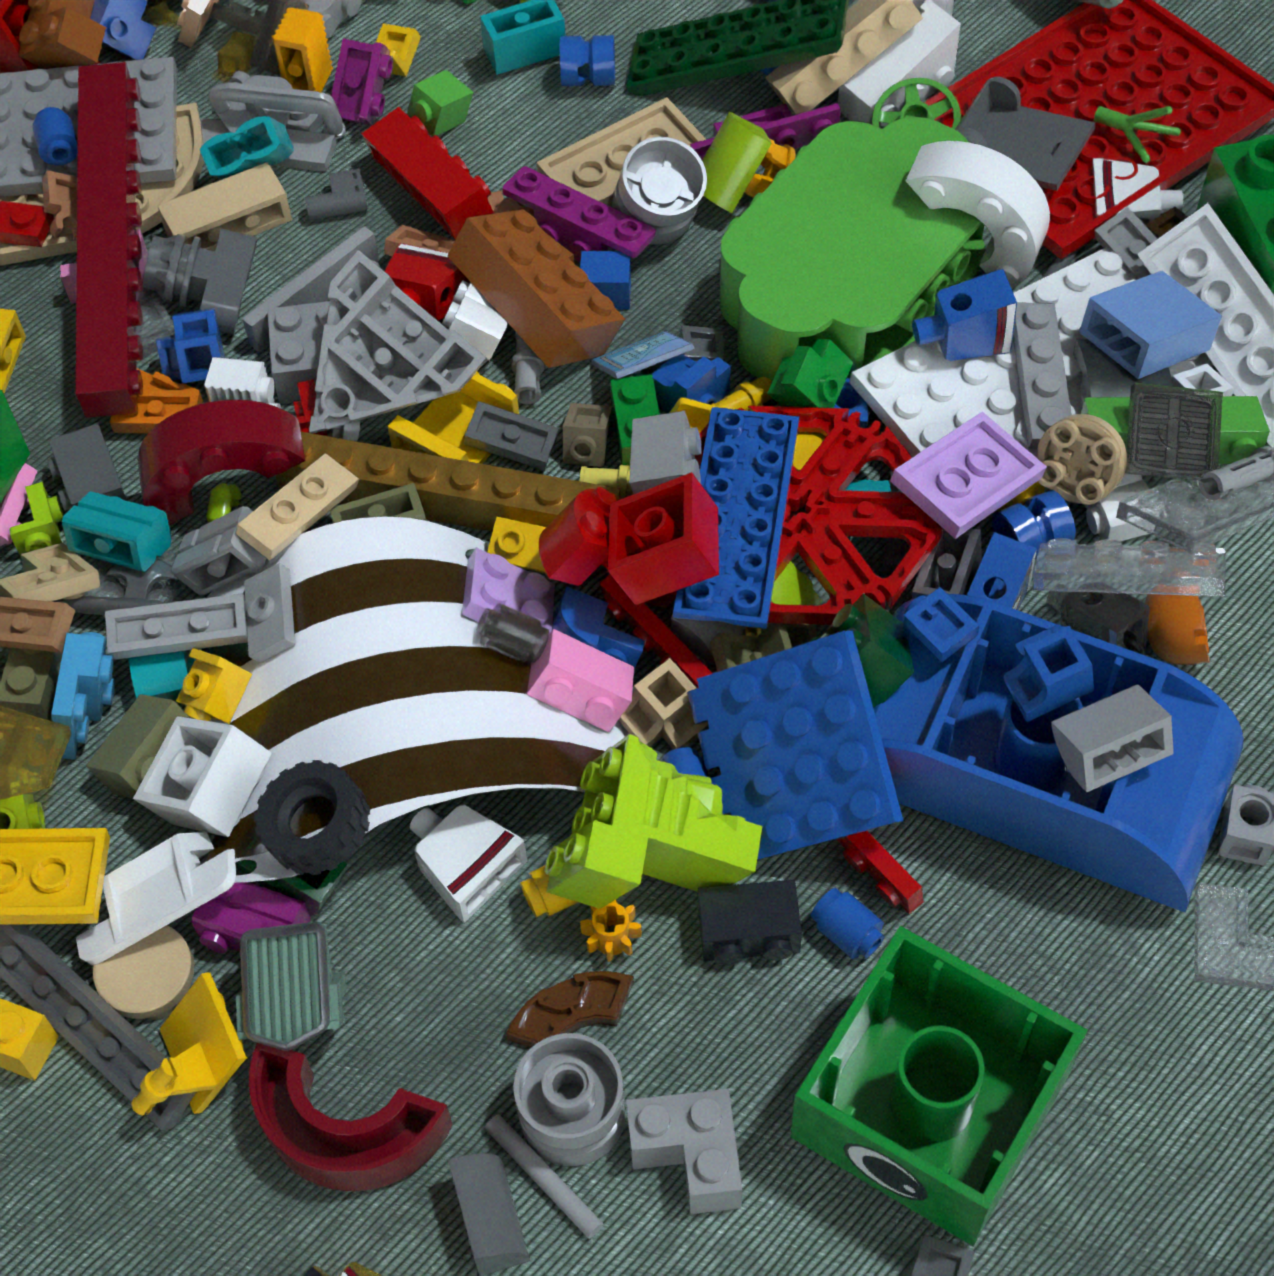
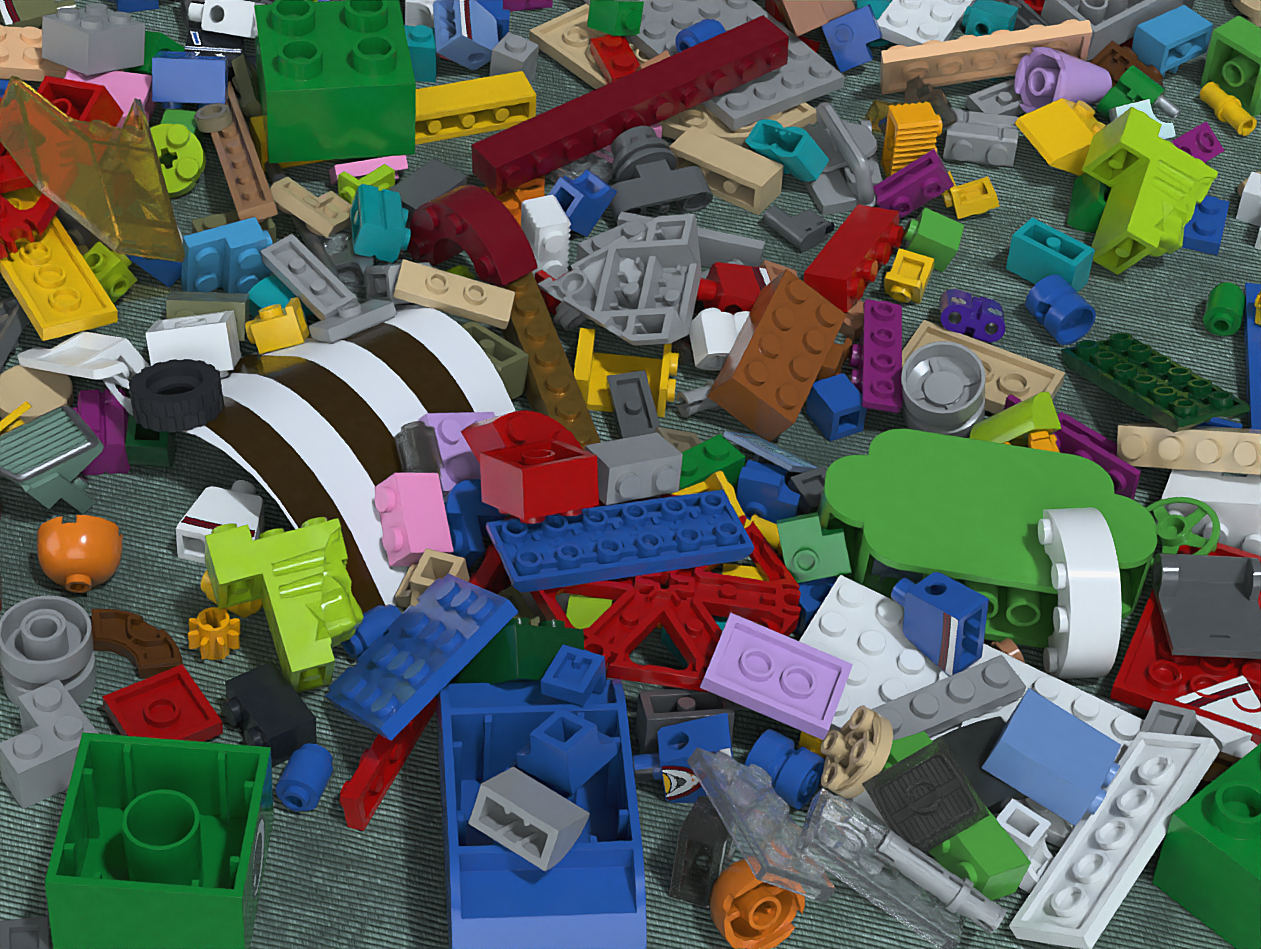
camera: 55 degrees right, 15 degrees down
none -> orange cylinder [37,515,123,593]
none -> red plate [102,664,223,742]
none -> yellow bracket [884,248,935,303]
none -> dark purple piece [939,287,1006,342]

